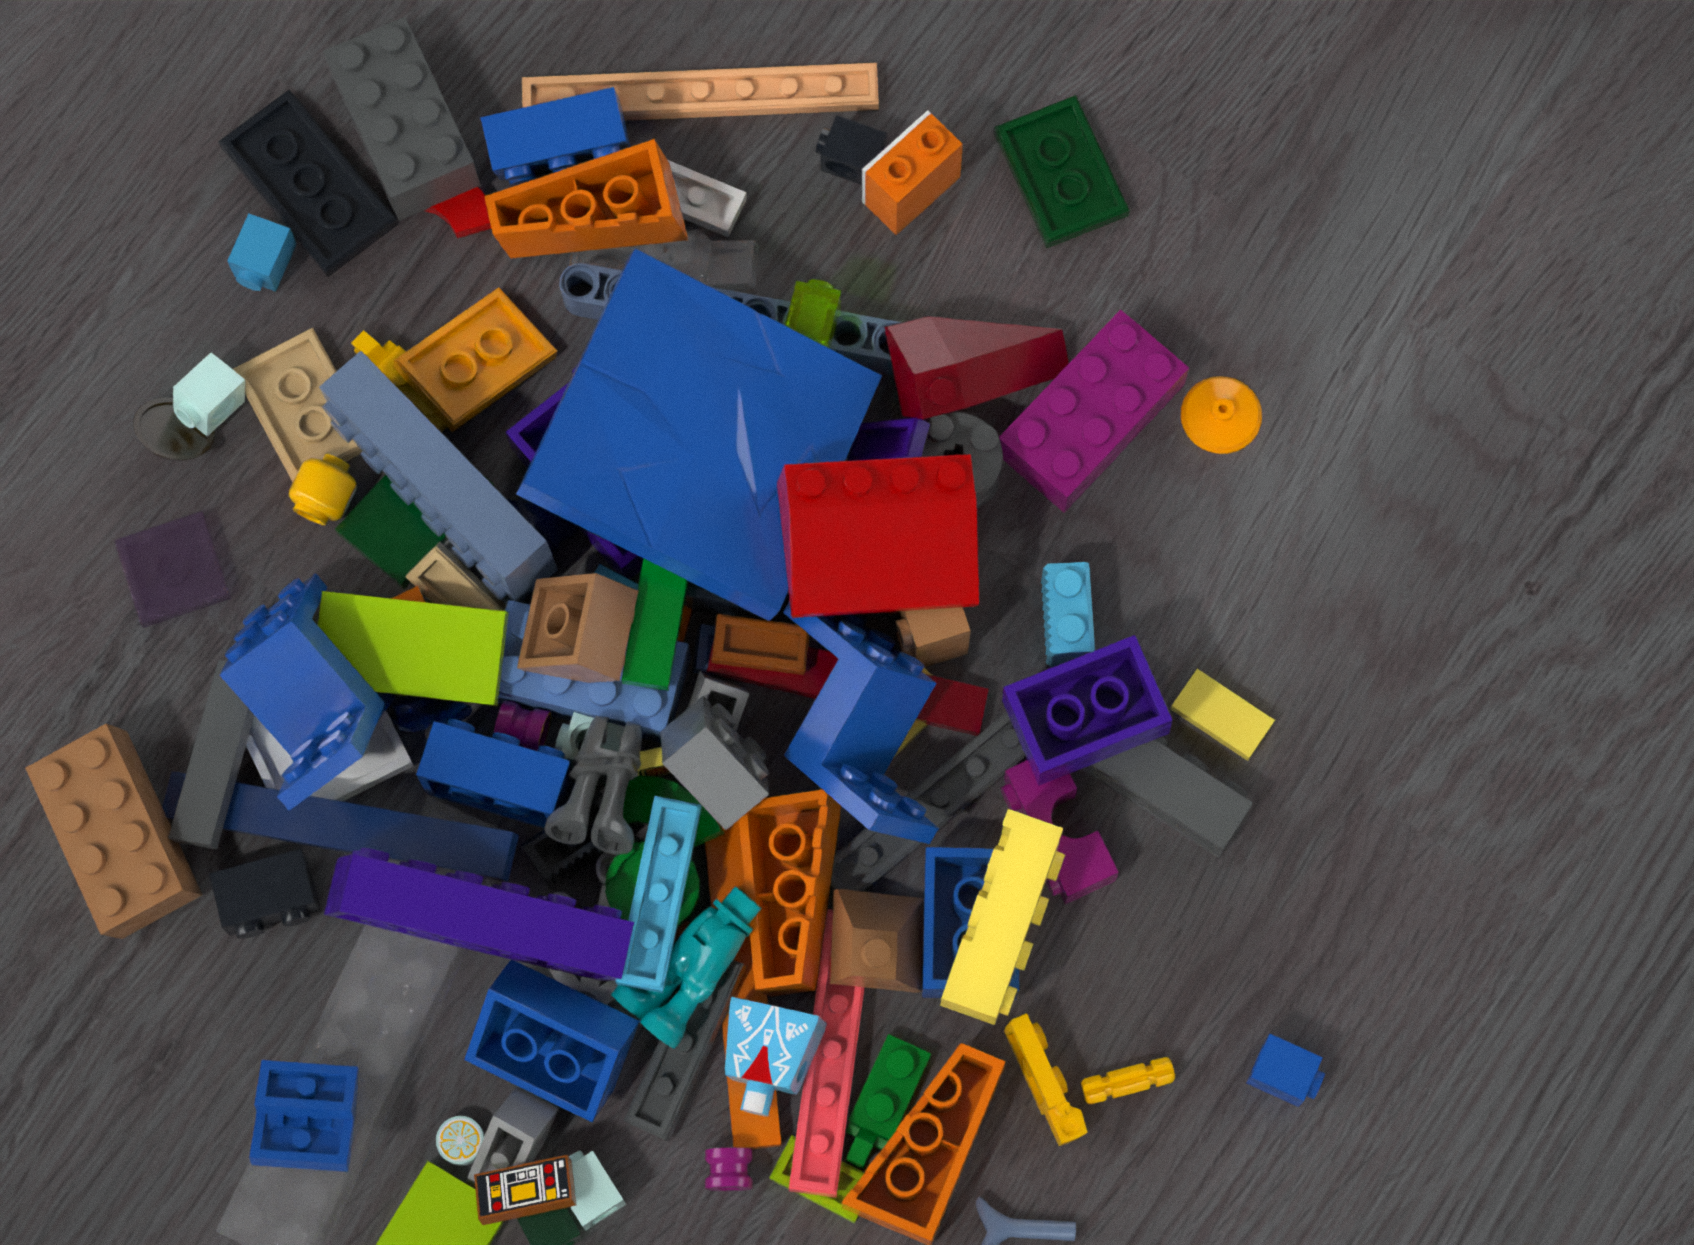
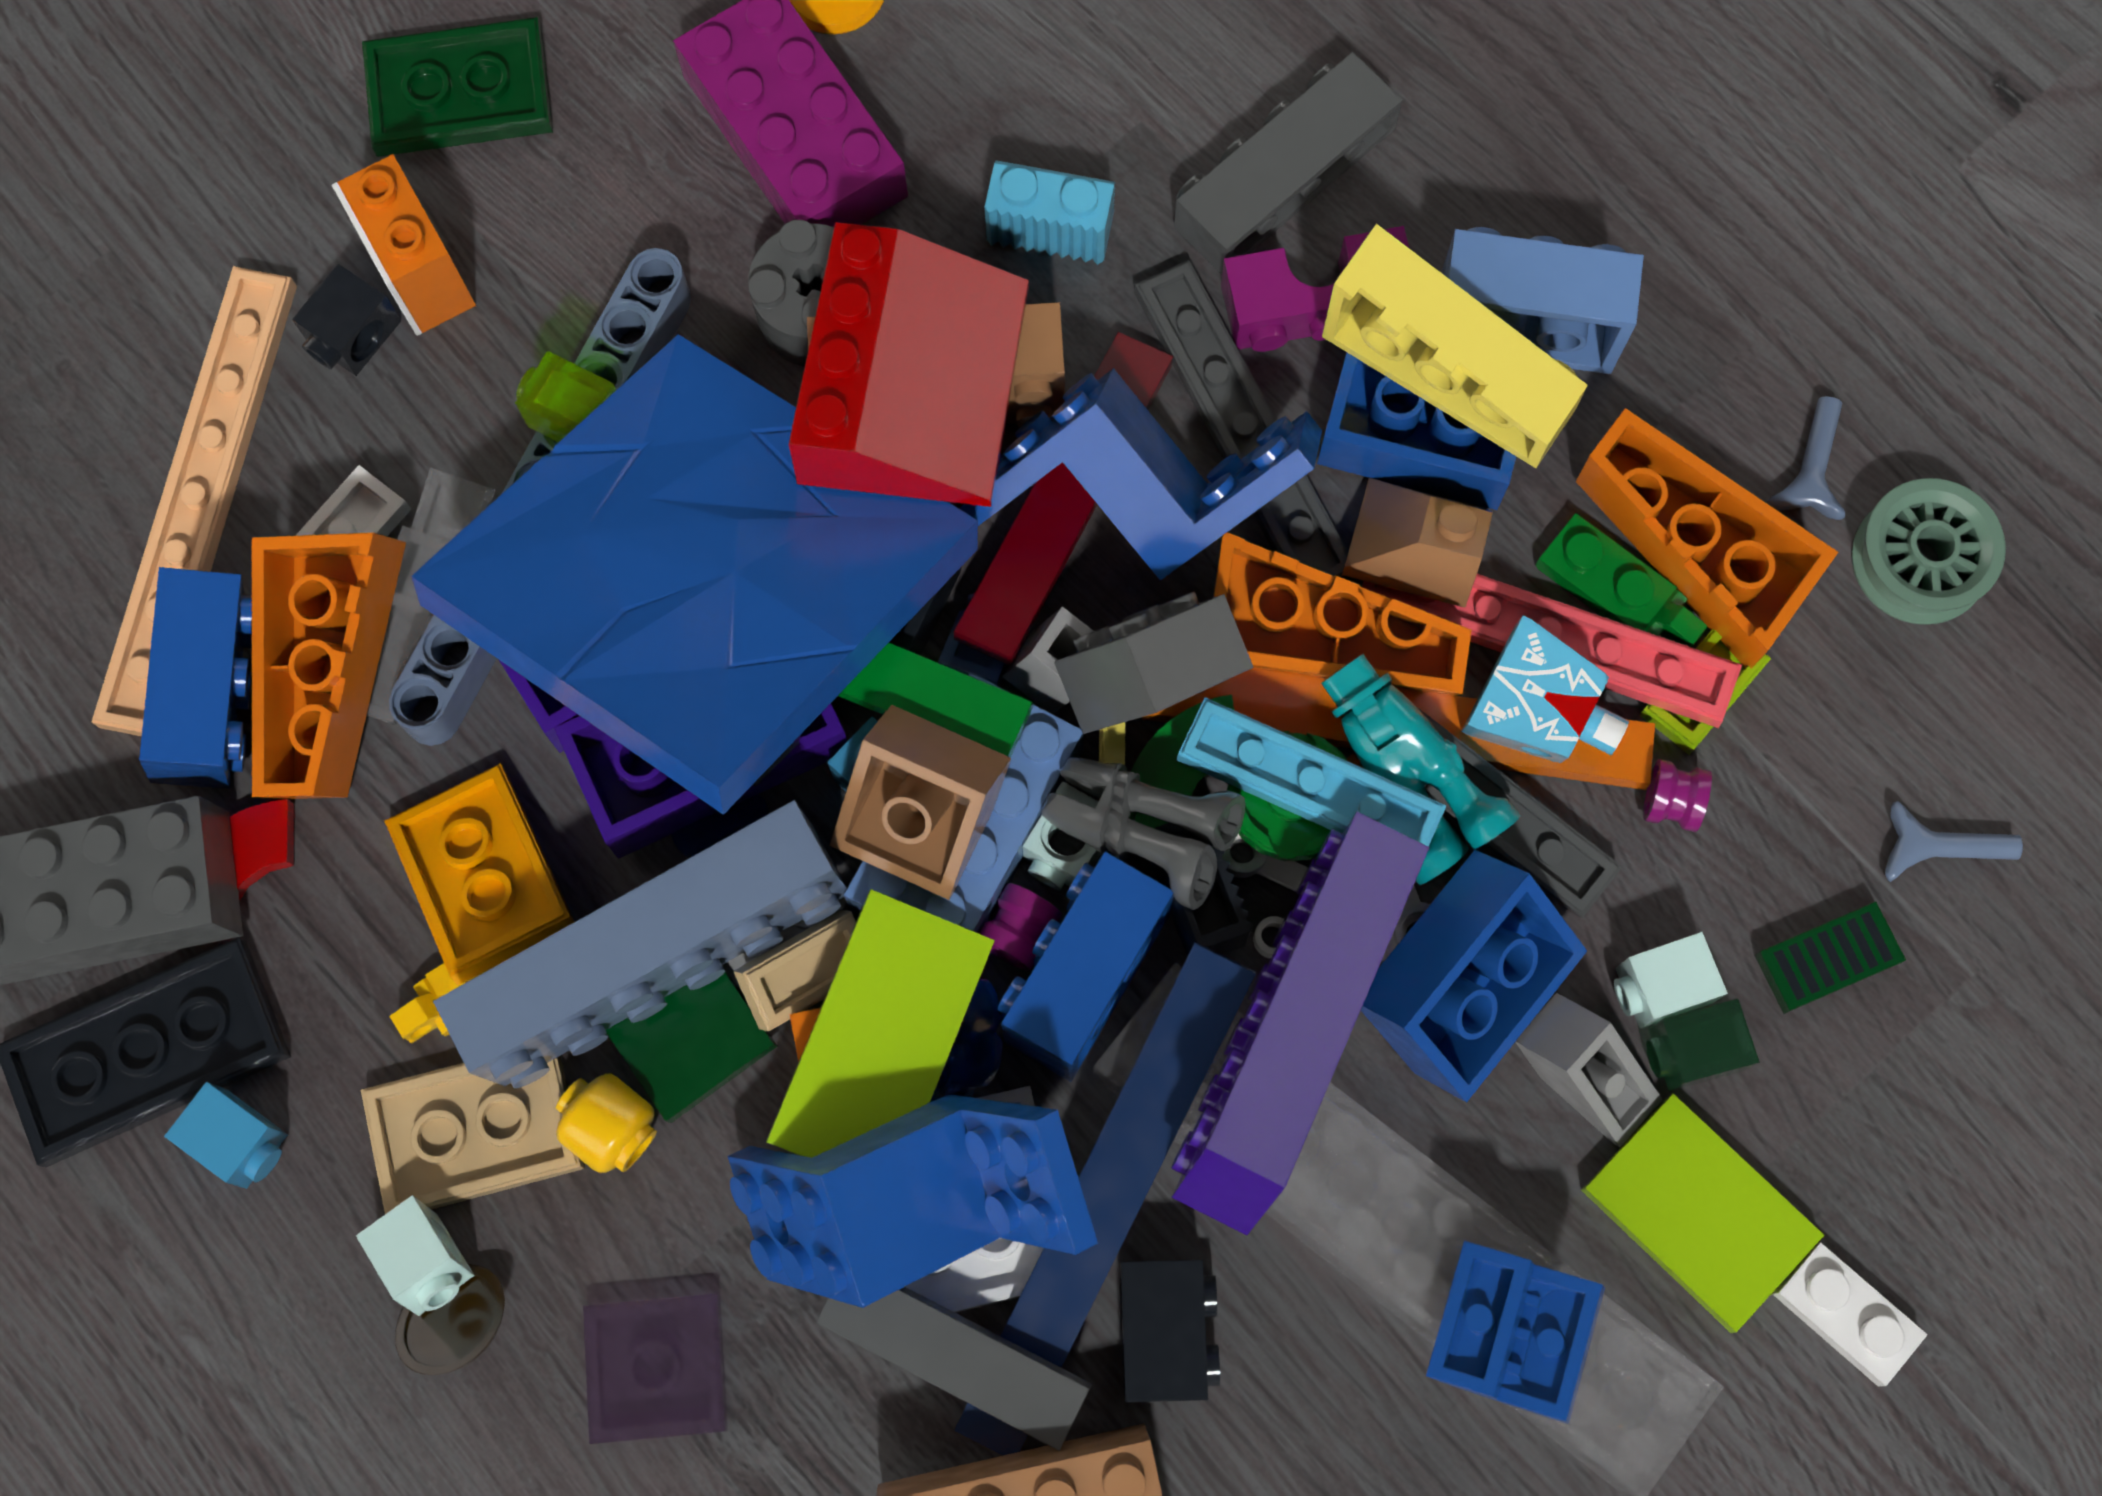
camera: 75 degrees left, 0 degrees up
tile [436,1116,485,1166] -> none
tile [474,1155,577,1225] -> none
dark orange tile [711,614,809,675] -> none
dark purple tile [848,418,930,461] -> none
dark red wedge [884,316,1069,419] -> none
dark purple brick [1002,635,1173,786] -> none
yellow hinge [1004,1013,1088,1146] -> none
yellow axle [1081,1057,1175,1104] -> none
light yellow tile [1171,669,1275,761] -> none
blue brick [1246,1034,1325,1107] -> none
none -> medium blue brick [1441,227,1644,374]

